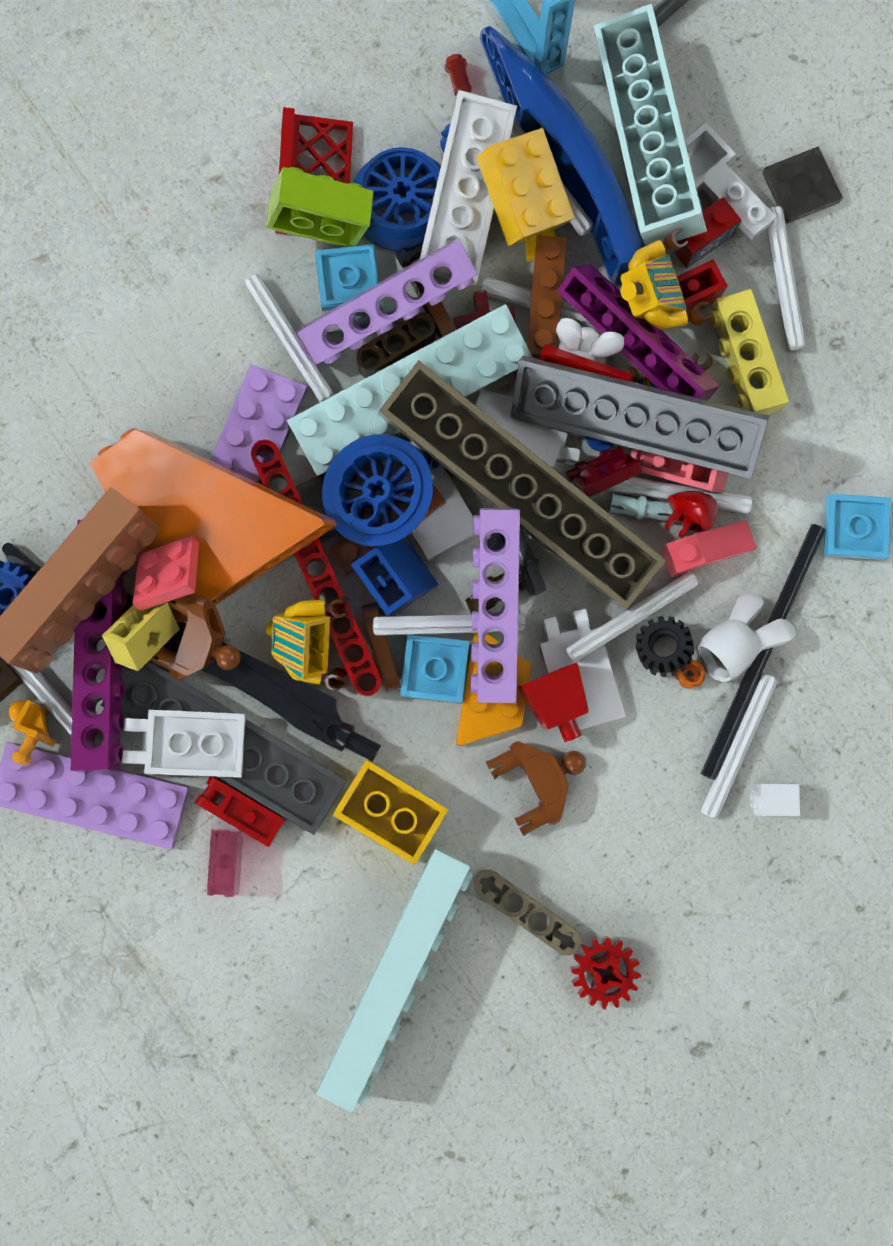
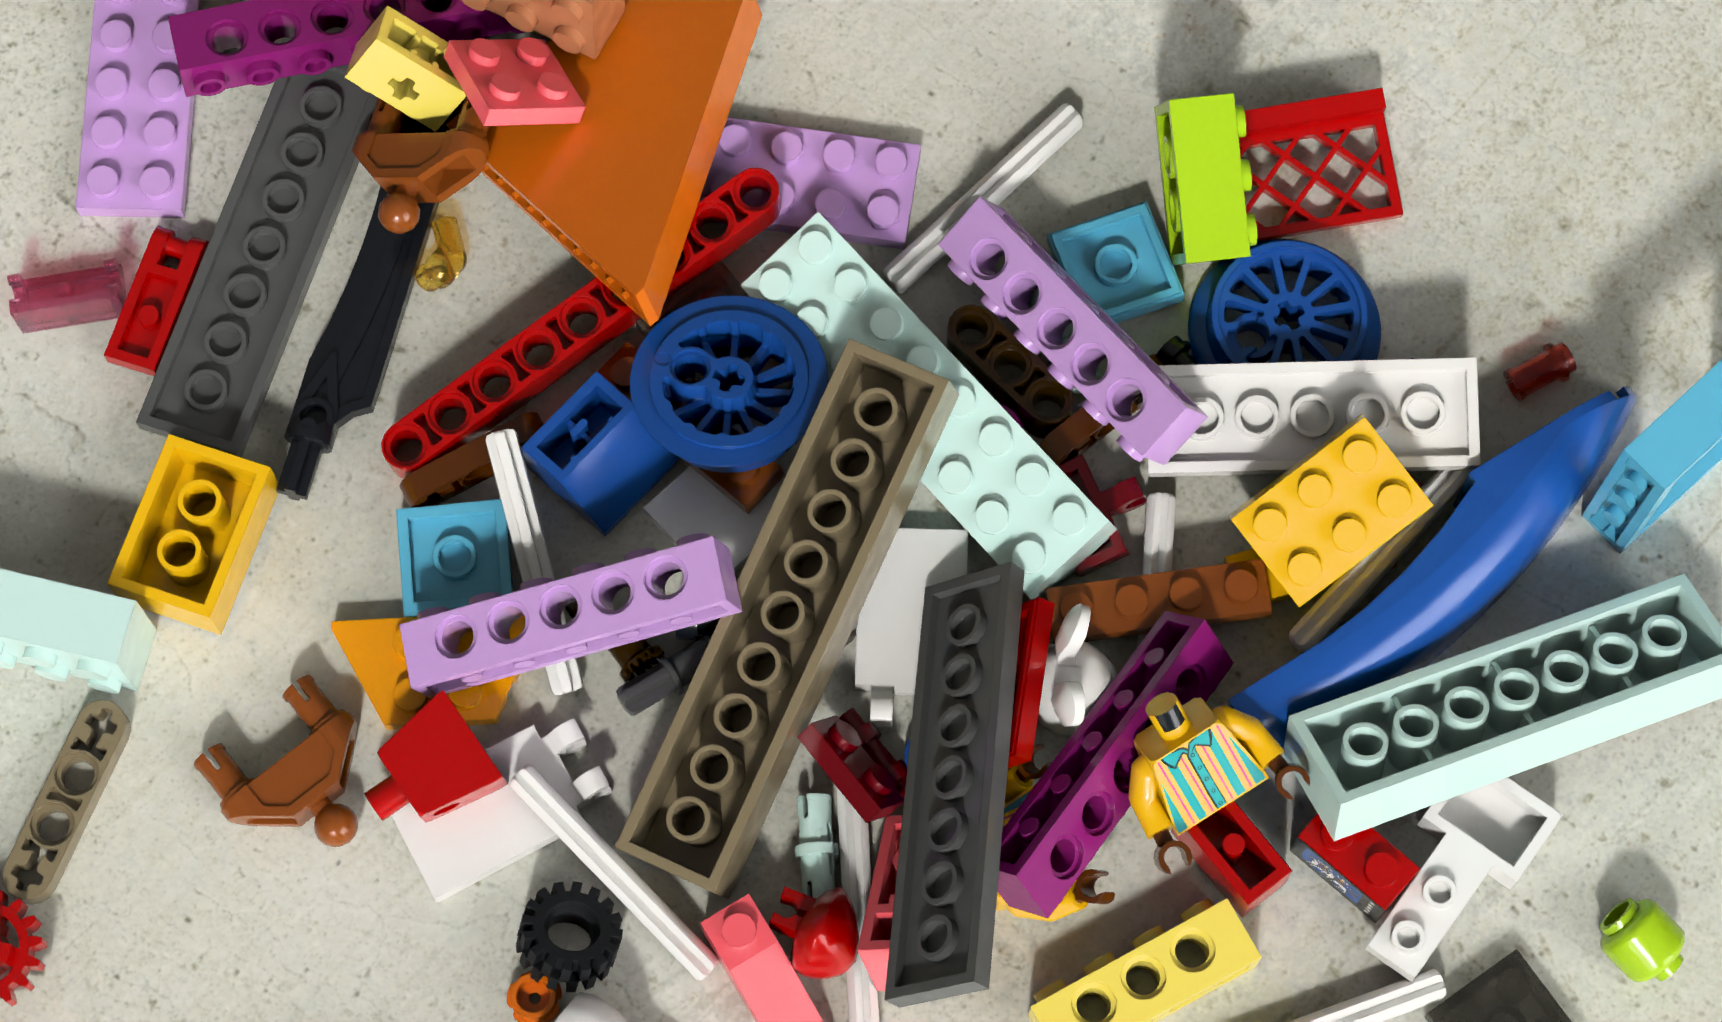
camera: 80 degrees right, 10 degrees down
white tile [122,710,246,778] -> none
yellow torso [266,596,350,691] -> none
none -> clear yellow arm [415,216,467,292]
none -> lime head [1600,898,1685,982]

